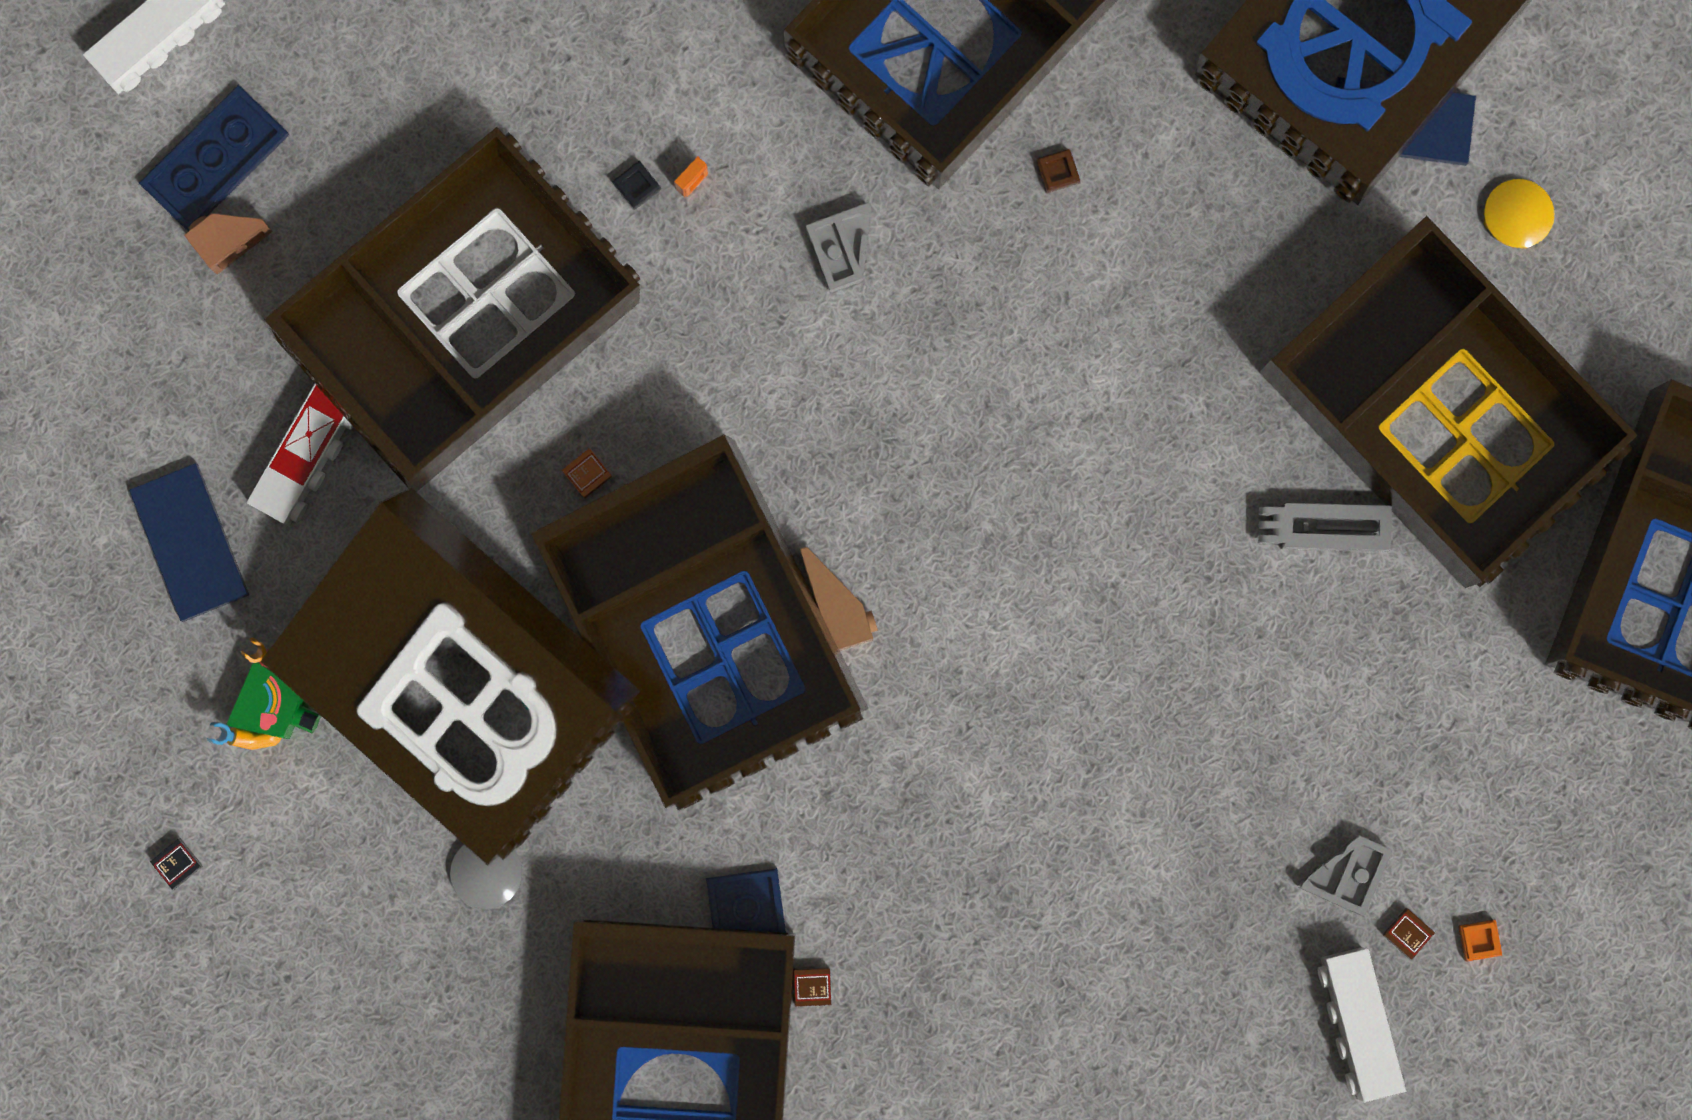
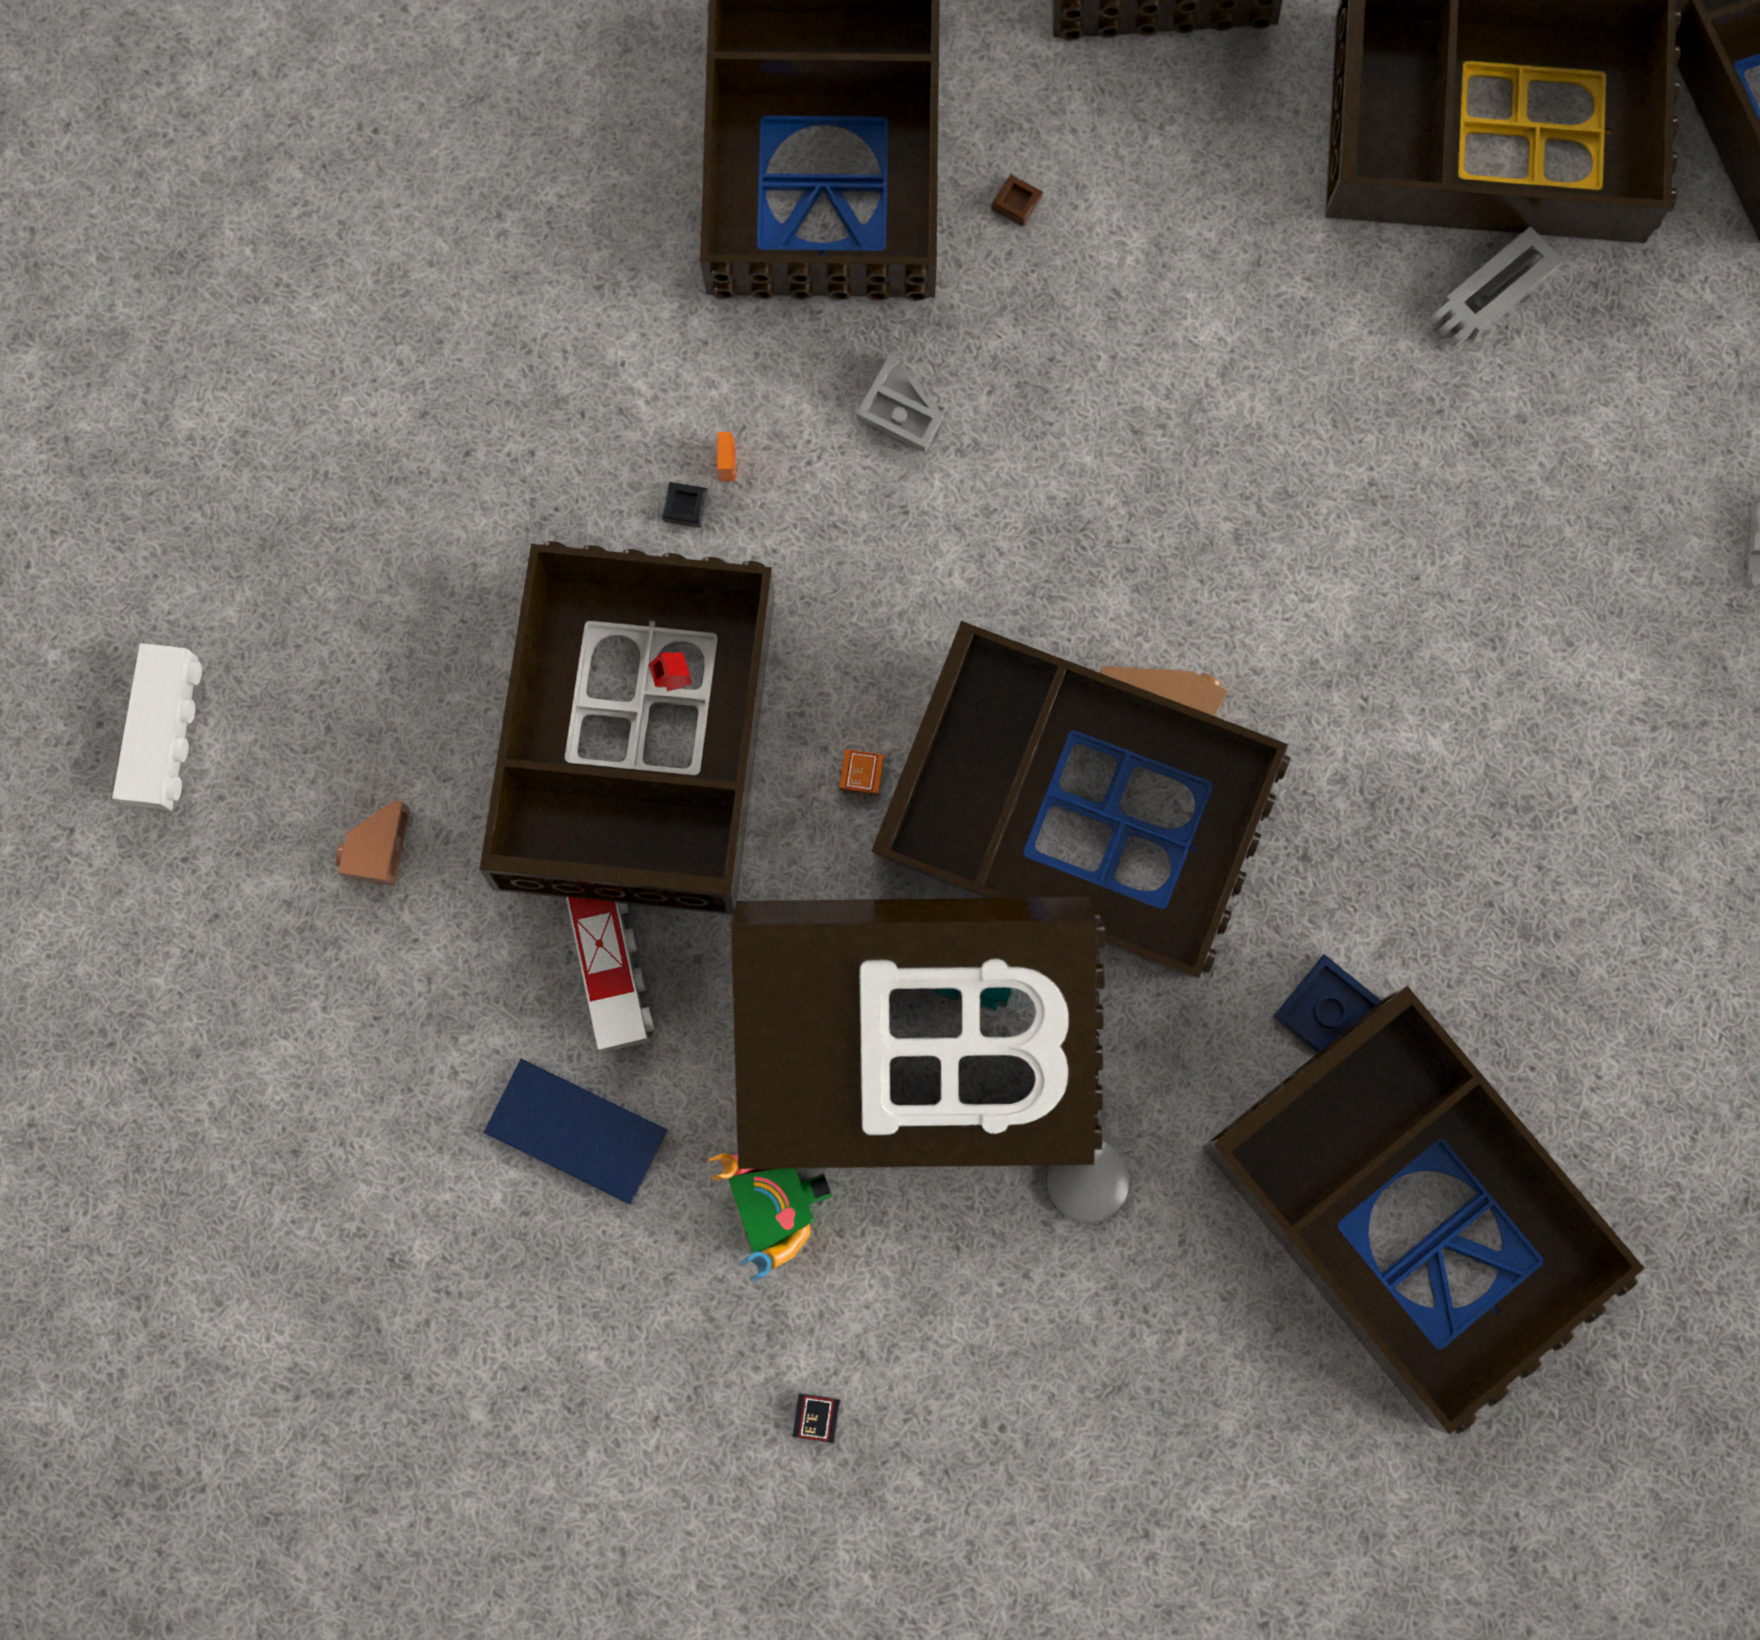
camera: 35 degrees left, 5 degrees down
dark blue tile [139,84,290,232] -> none
reddish brown tile [794,968,831,1007] -> none
none -> red piece [649,652,692,692]

